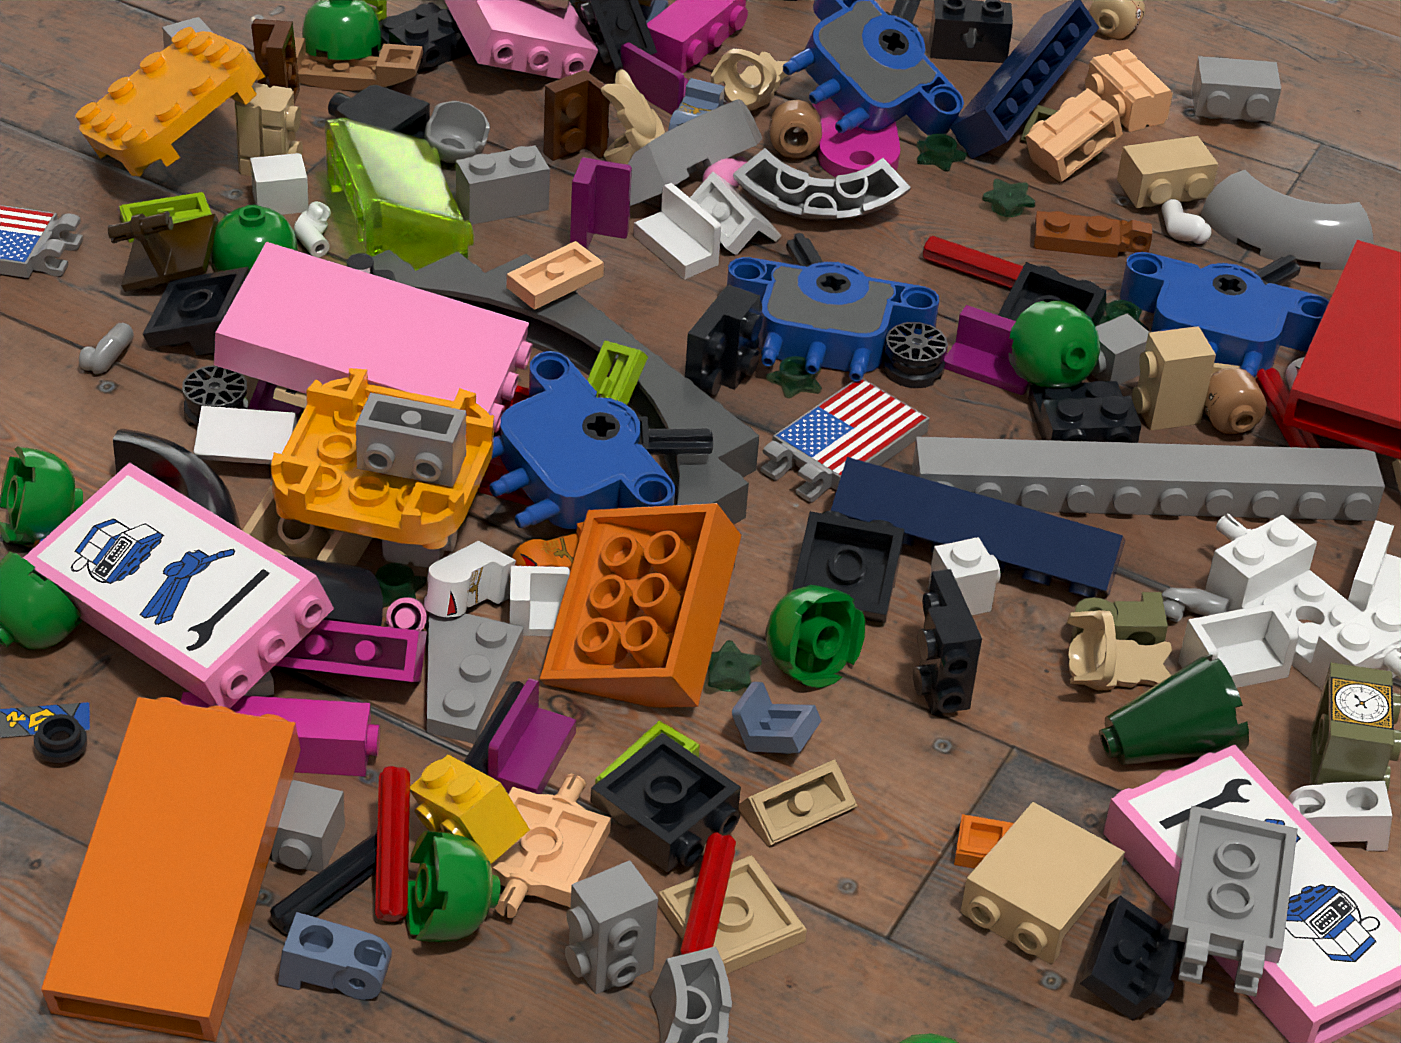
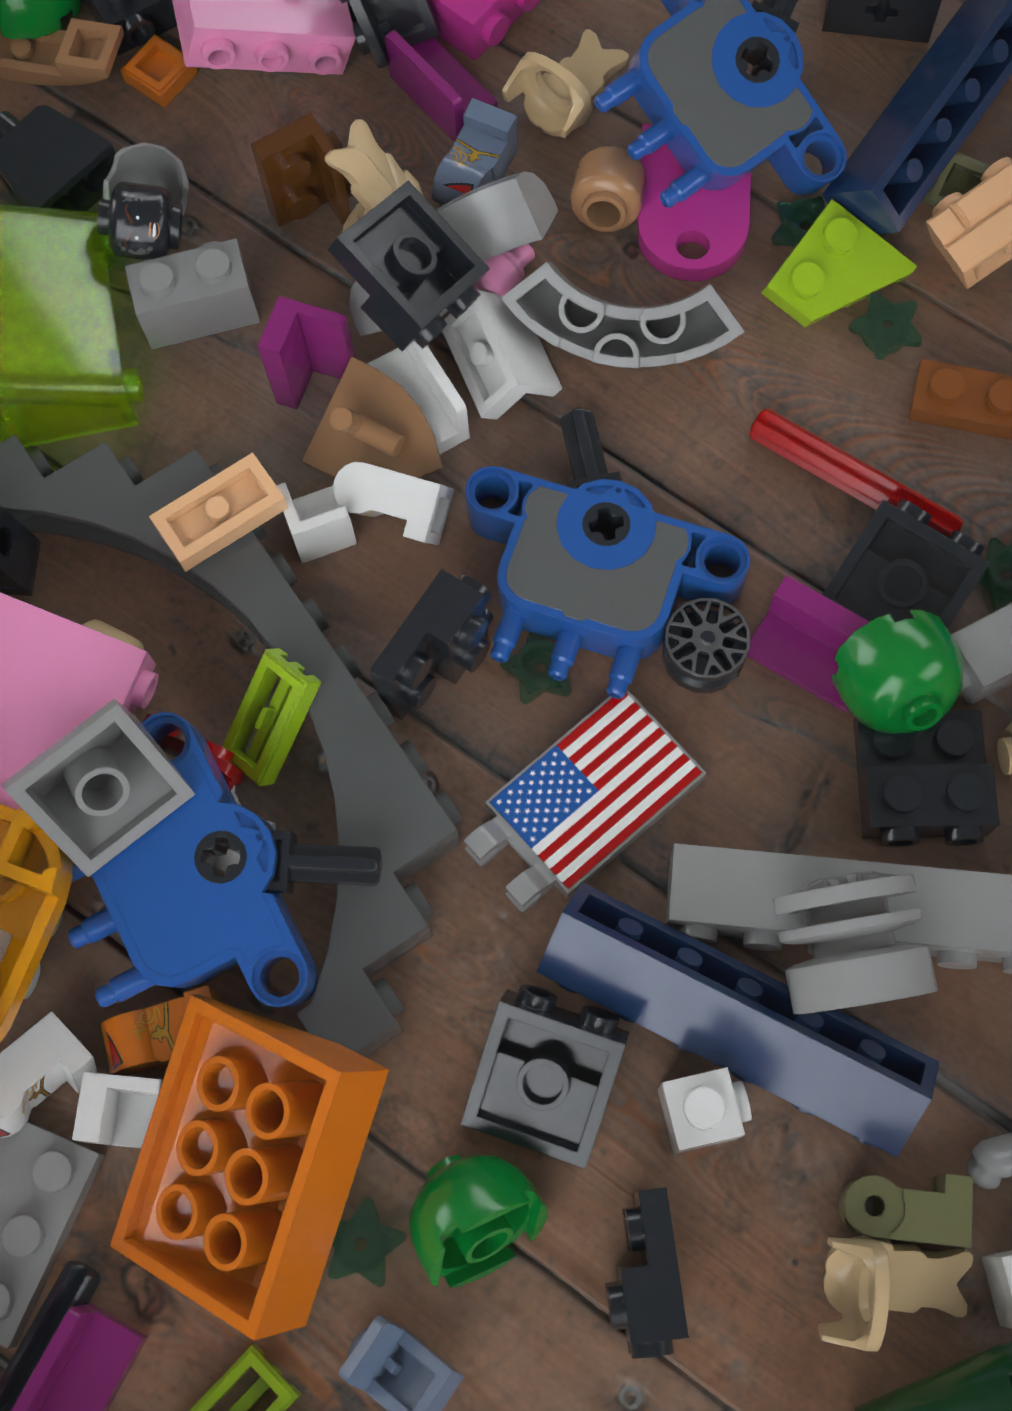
camera: 15 degrees right, 30 degrees up
none -> light grey slope [2,698,195,877]
none -> black head [97,182,183,260]
none -> orange tile [121,34,199,108]
none -> white panel [276,482,357,564]
none -> medium nougat shield [302,357,443,478]
none -> black plate [328,180,490,352]
none -> white leg [333,462,455,545]
none -> lime wing [761,199,917,327]
none -> light grey wheel [771,871,938,1014]

